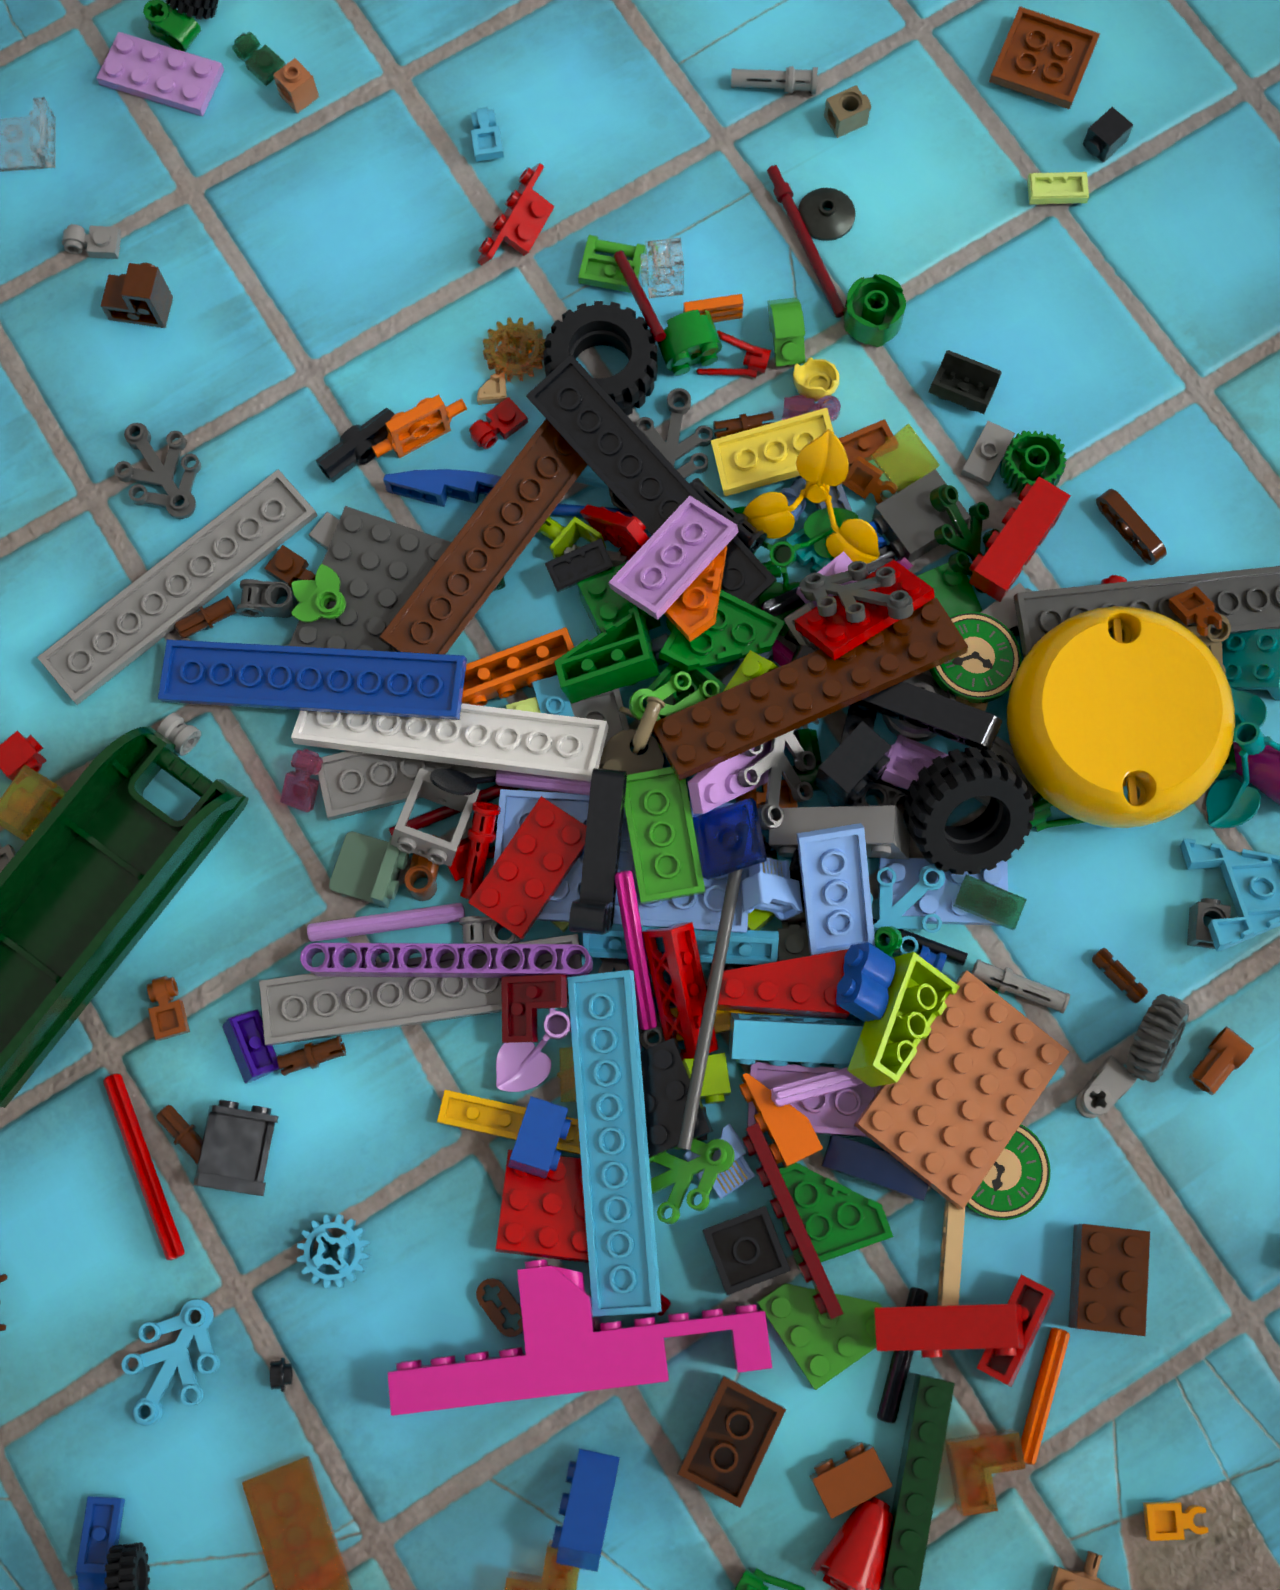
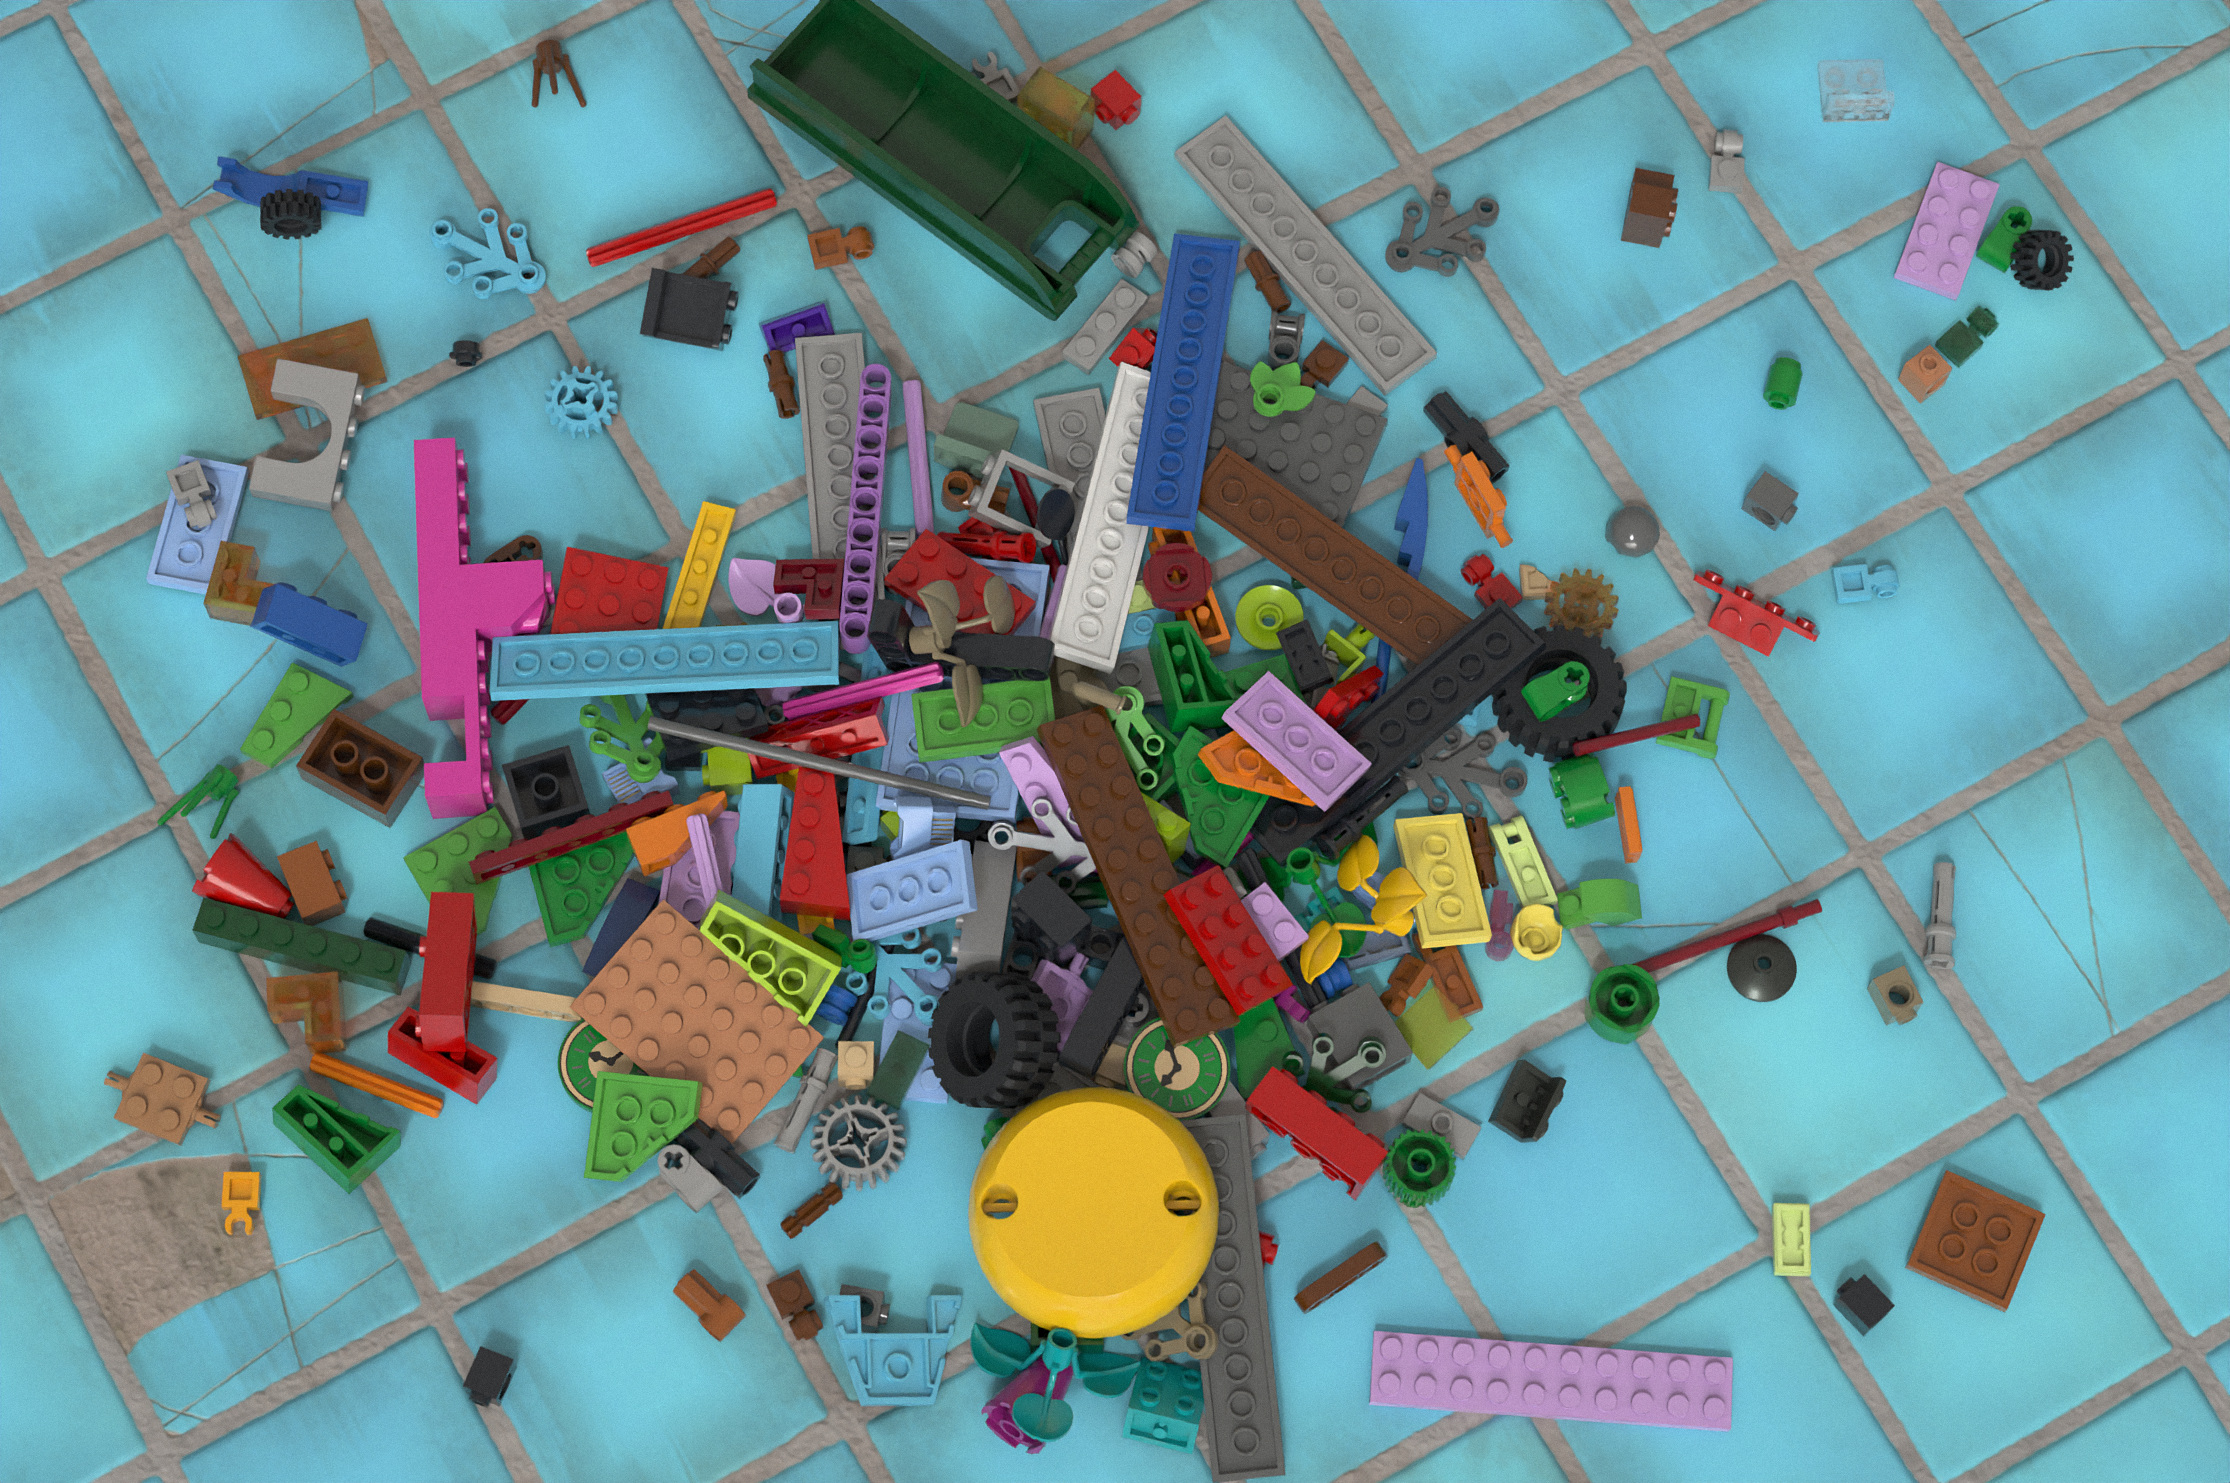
camera: 85 degrees right, 5 degrees down
clear pink plate [280,749,323,813] -> none
blue brick [508,1096,572,1179] -> none
clear brick [640,238,684,298] -> none
clear blue plate [693,798,767,880] -> none
red plant [696,330,771,378] -> none
dark grey plant [799,561,914,623] -> none
blue brick [836,942,896,1022] -> none
reddish brown brick [1068,1224,1150,1336] -> none
dark grey gear [1126,994,1189,1083] -> none
dark orange plate [1169,586,1222,637] -> none
none -> bright green wing [240,663,354,769]
none -> light grey arch [249,359,365,512]
none -> green wedge [272,1084,401,1194]
none -> bright green plate [584,1071,703,1182]
none -> black piece [674,1118,761,1199]
none -> reddish brown plate [766,1269,824,1341]
none -> light grey gear [810,1095,907,1192]
none -> tan brick [838,1041,875,1090]
none -> dark tan plant [909,575,1015,727]
none -> light grey plate [1062,278,1148,375]
none -> red bracket [1109,327,1157,370]
none -> dark red plate [1143,543,1212,612]
none -> lime dish [1235,585,1304,650]
none -> lavender plate [1369,1331,1733,1432]
none -> yellowish green plate [1488,815,1558,909]
none -> green piece [1521,661,1589,722]
none -> dark grey hair [1605,506,1660,558]
none -> dark grey brick [1741,471,1799,531]
none -> green brick [1763,357,1803,410]

